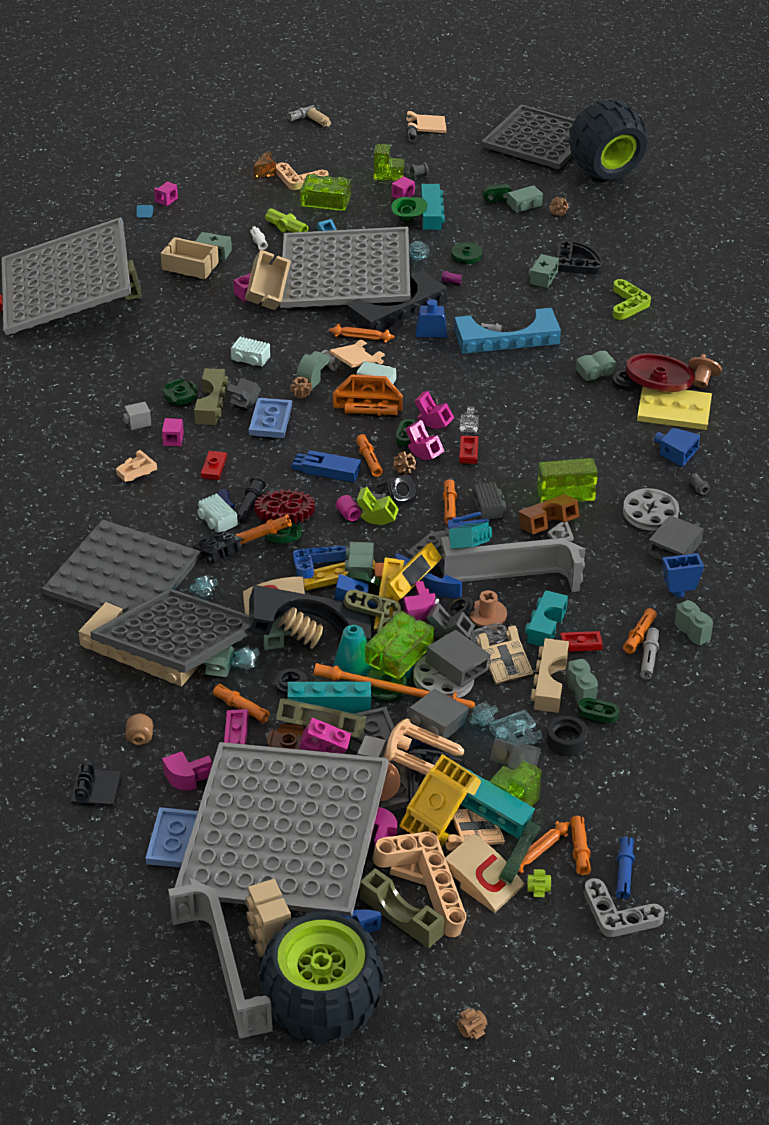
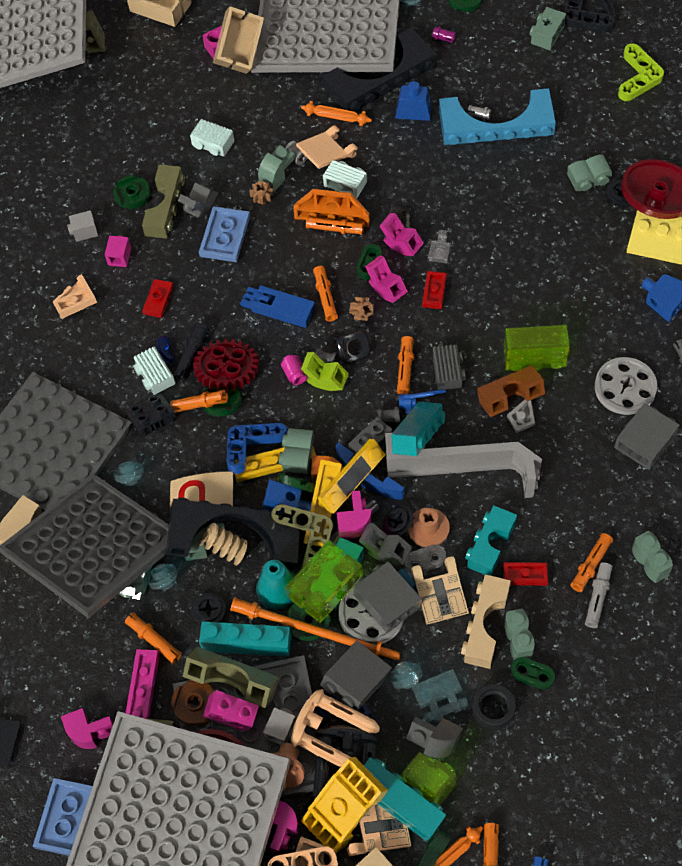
camera: 10 degrees right, 20 degrees up
medium nougat head [125,713,154,745] -> none
blue torso [662,553,704,597] -> none

